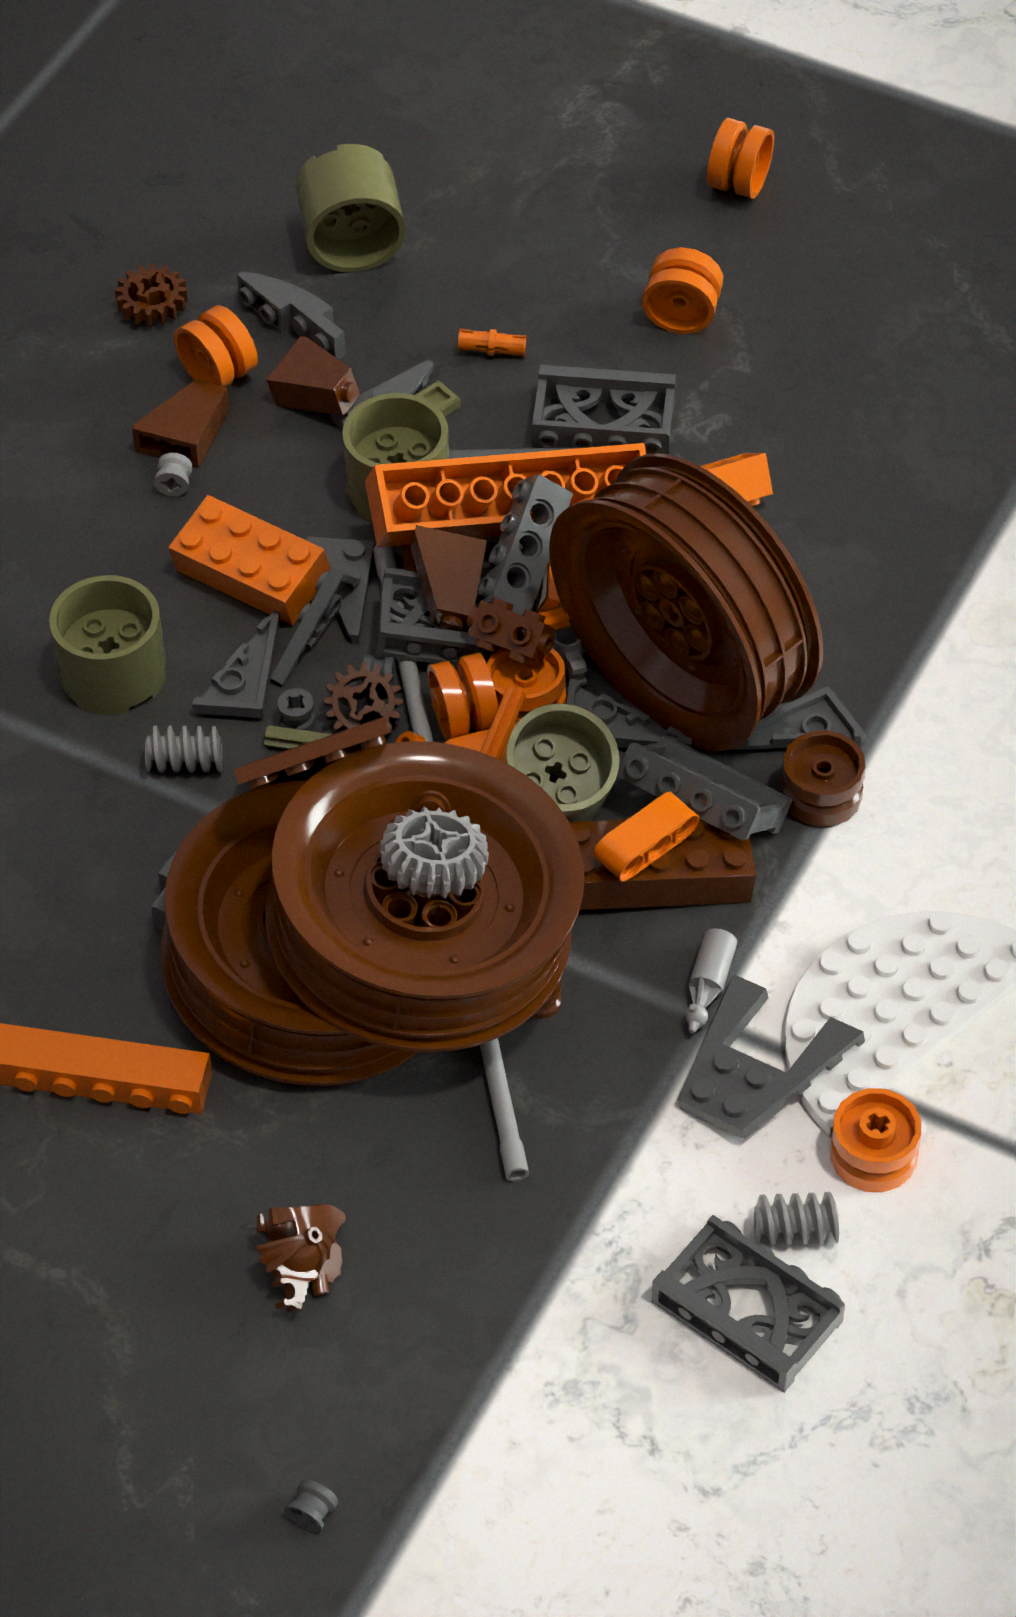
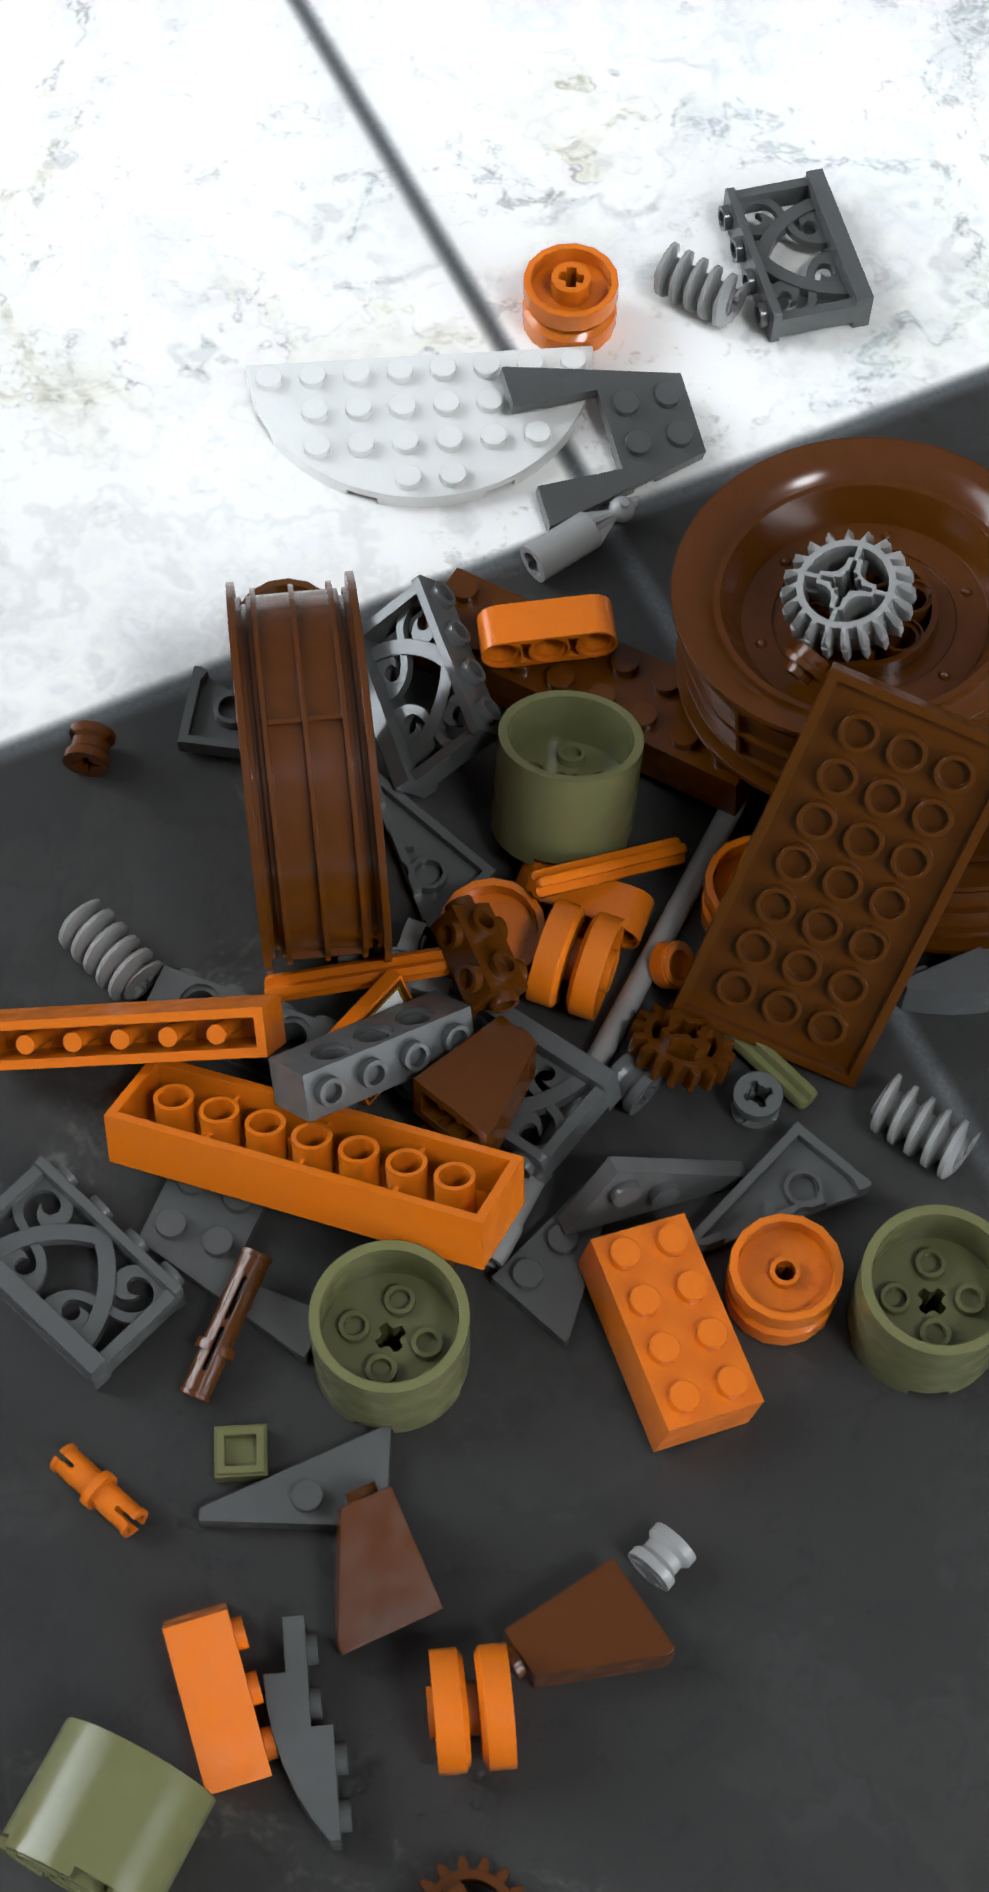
camera: 145 degrees left, 10 degrees up
none -> reddish brown wheel [62,720,116,777]
none -> orange wedge [162,1603,279,1794]
none -> reddish brown pin [178,1246,273,1404]
none -> orange wheel [723,1213,844,1346]

